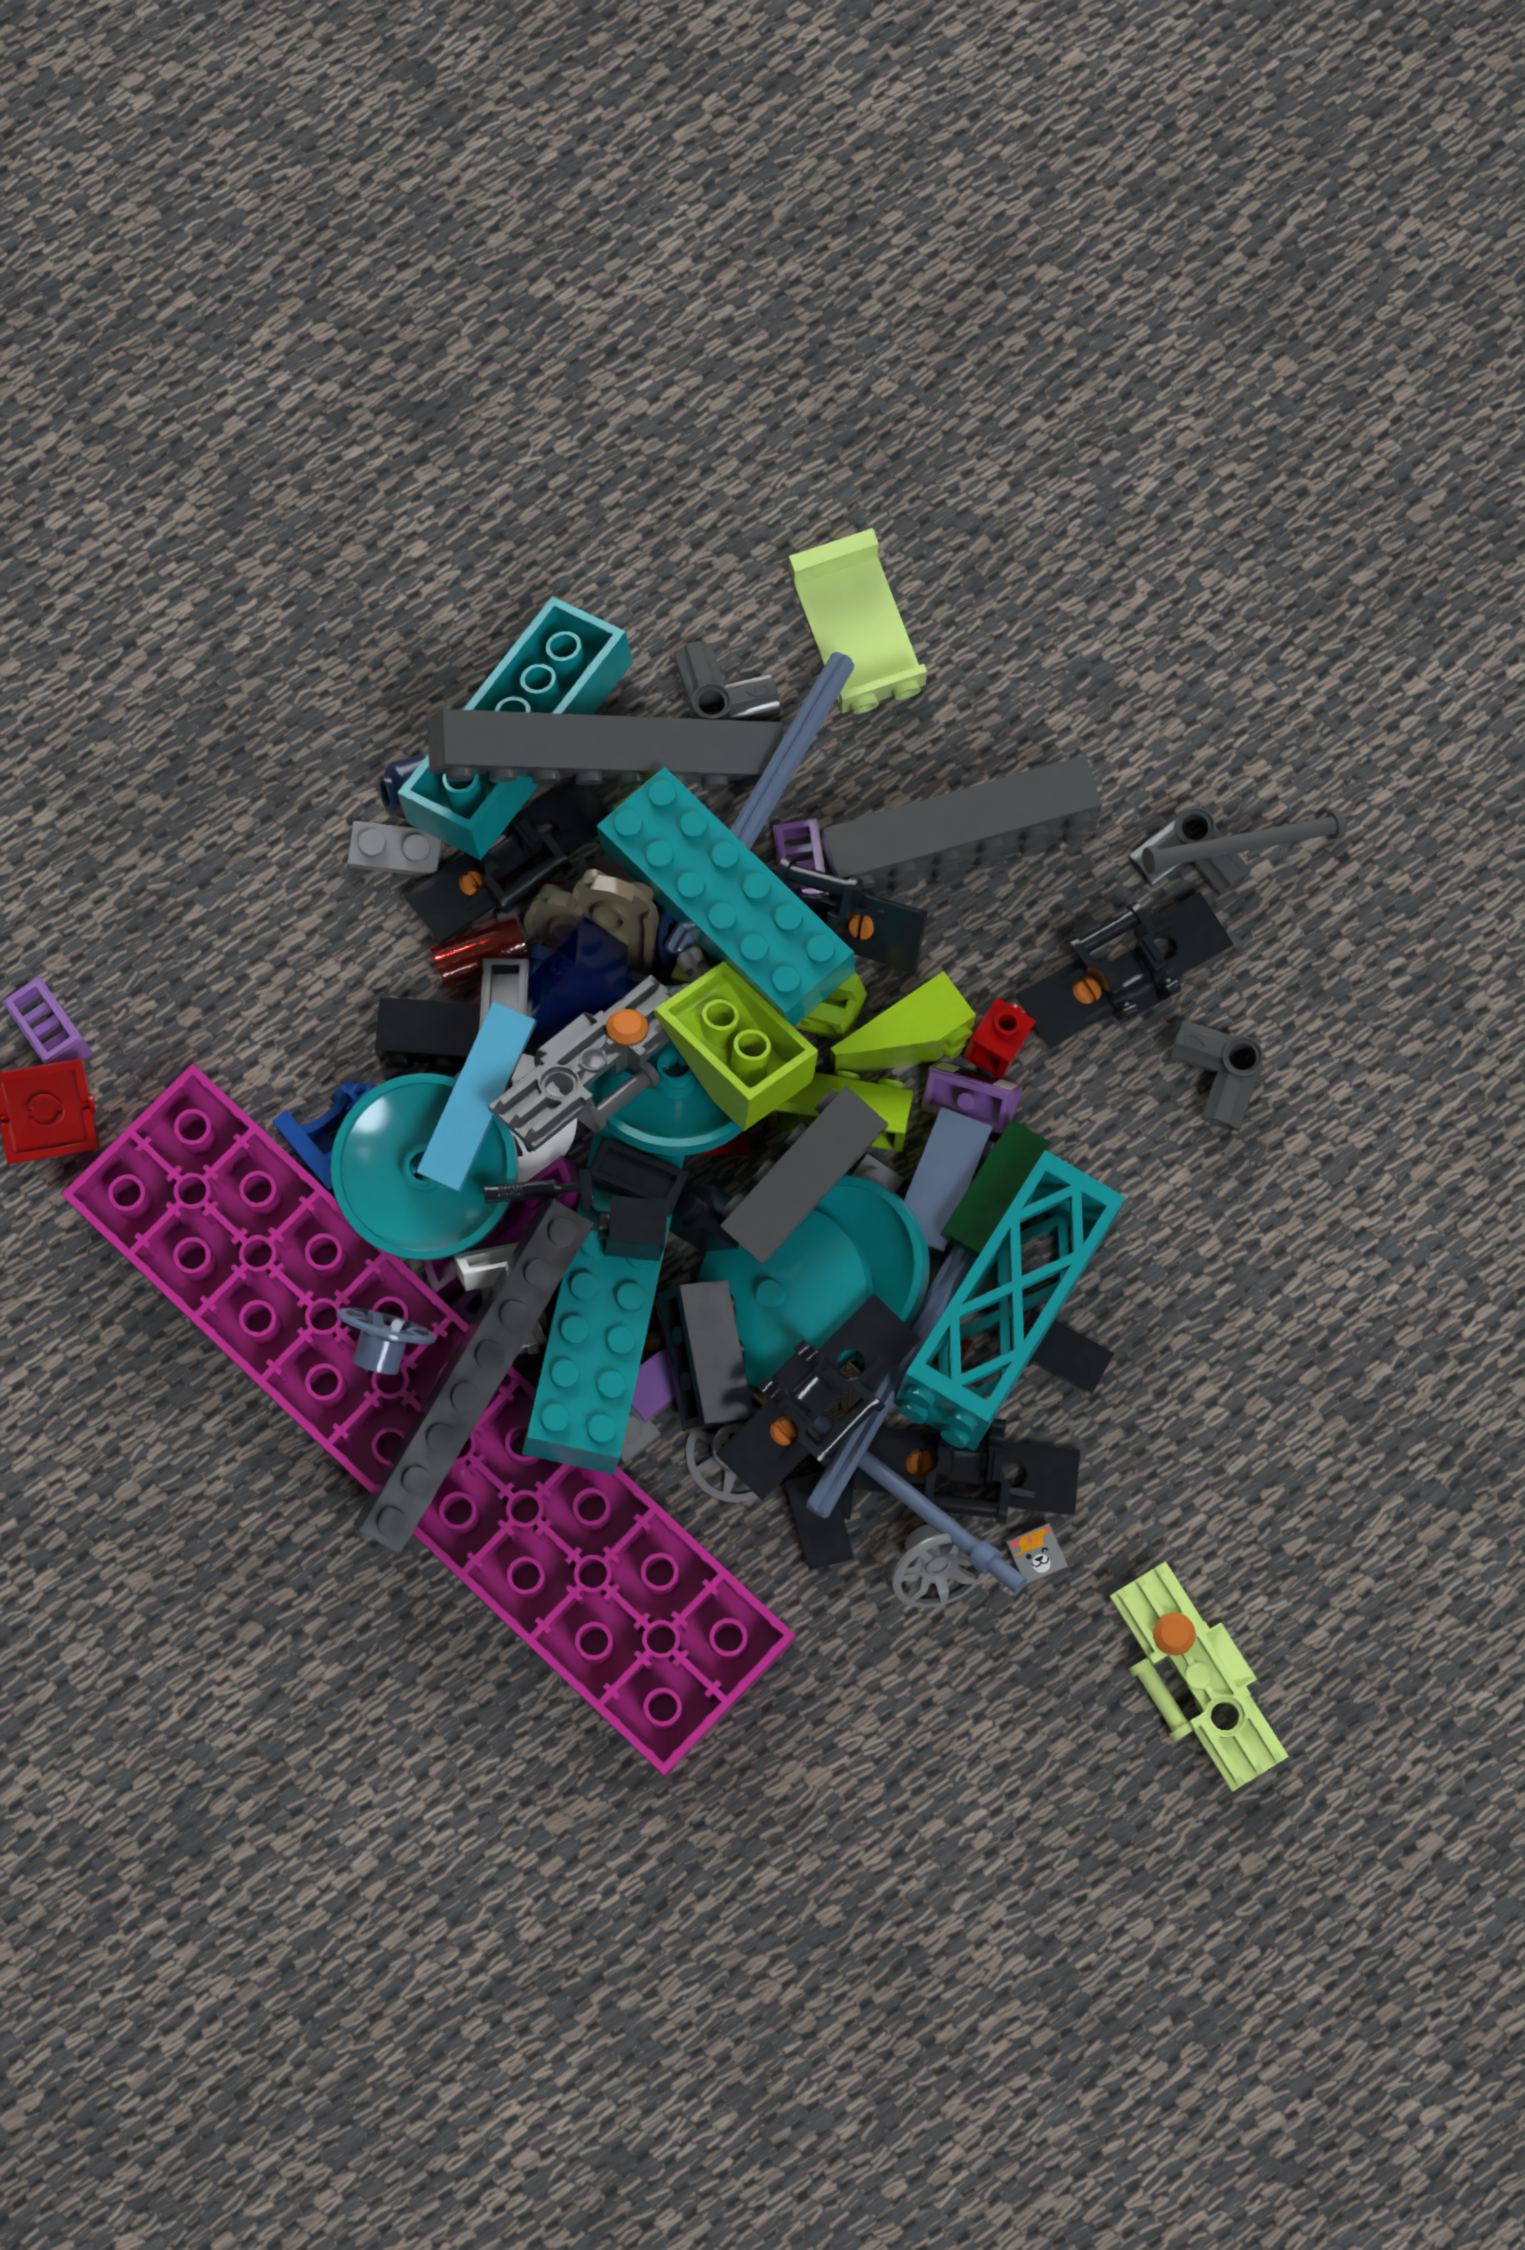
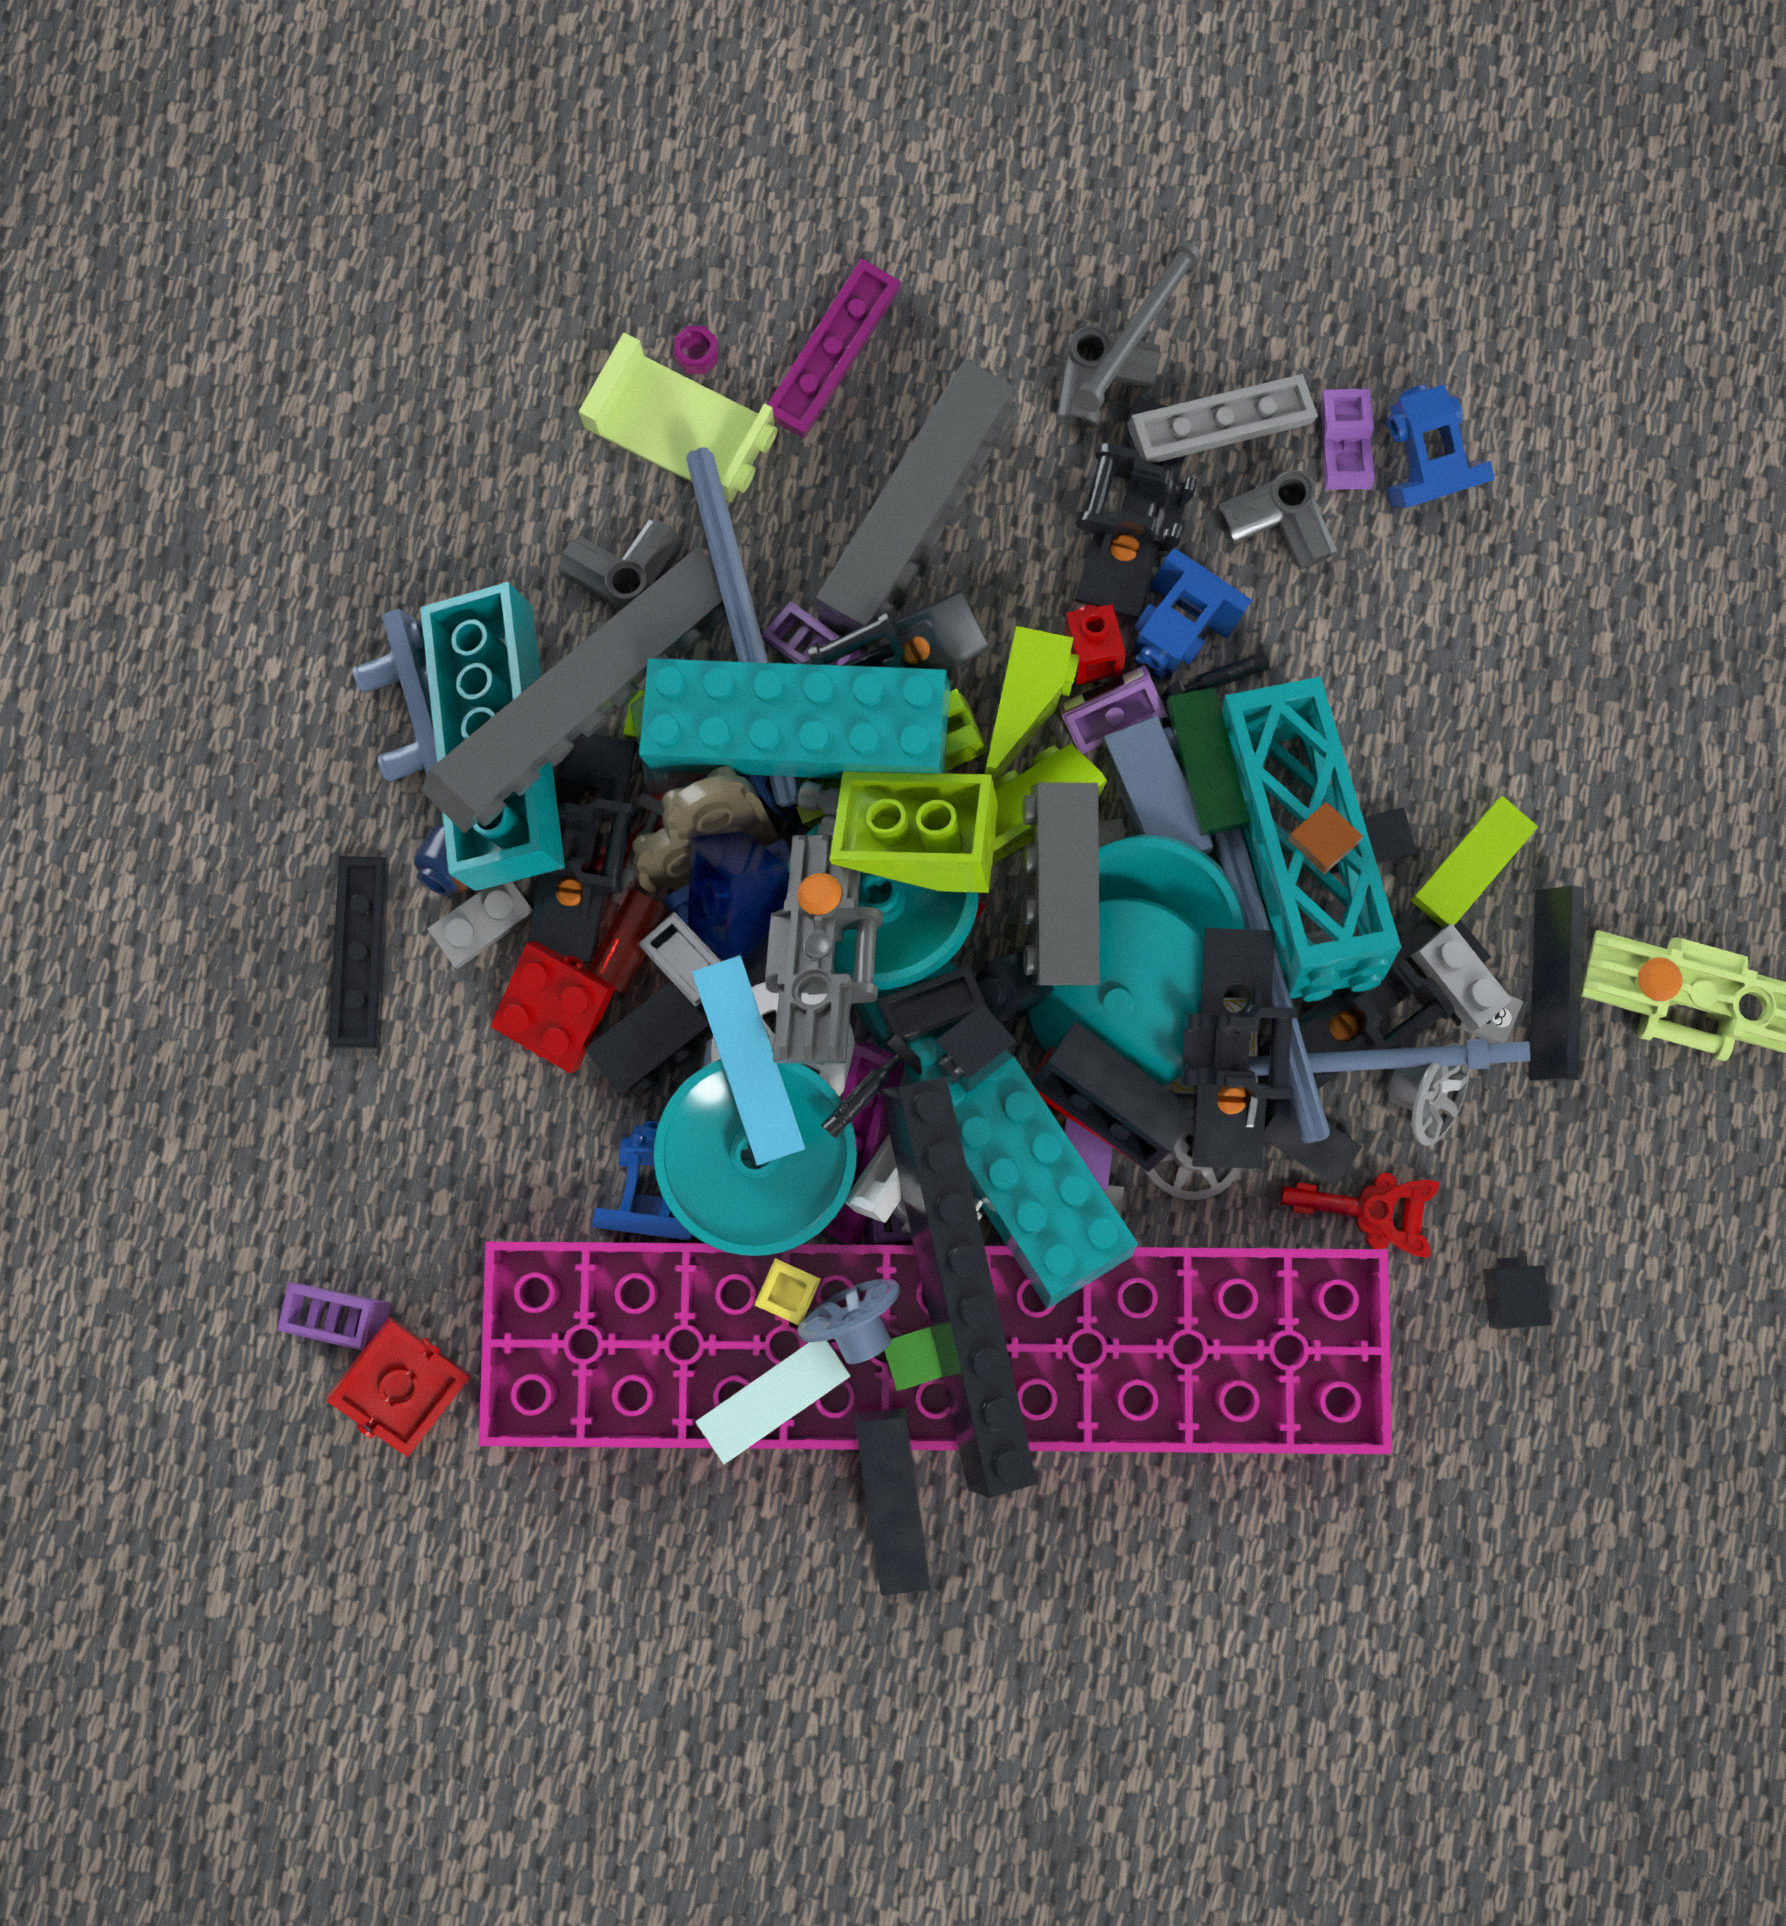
camera: 45 degrees left, 5 degrees up
none -> black tile [328,856,390,1049]
none -> sand blue plate [353,609,437,782]
none -> red plate [490,940,616,1074]
none -> magenta tile [674,326,719,374]
none -> light aqua tile [695,1340,851,1465]
none -> light yellow tile [754,1258,821,1325]
none -> magenta plate [767,258,901,440]
none -> black tile [855,1408,931,1595]
none -> bright green tile [884,1326,943,1391]
none -> light grey plate [1127,374,1318,464]
none -> blue tile [1132,548,1253,680]
none -> black piece [1161,652,1269,706]
none -> red piece [1279,1173,1440,1258]
none -> dark orange tile [1288,802,1363,874]
none -> medium lavender slope [1321,389,1375,490]
none -> blue tile [1384,384,1495,508]
none -> lime tile [1410,796,1538,928]
none -> light grey plate [1410,924,1512,1032]
none -> black brick [1483,1256,1552,1330]
none -> black tile [1529,885,1585,1082]

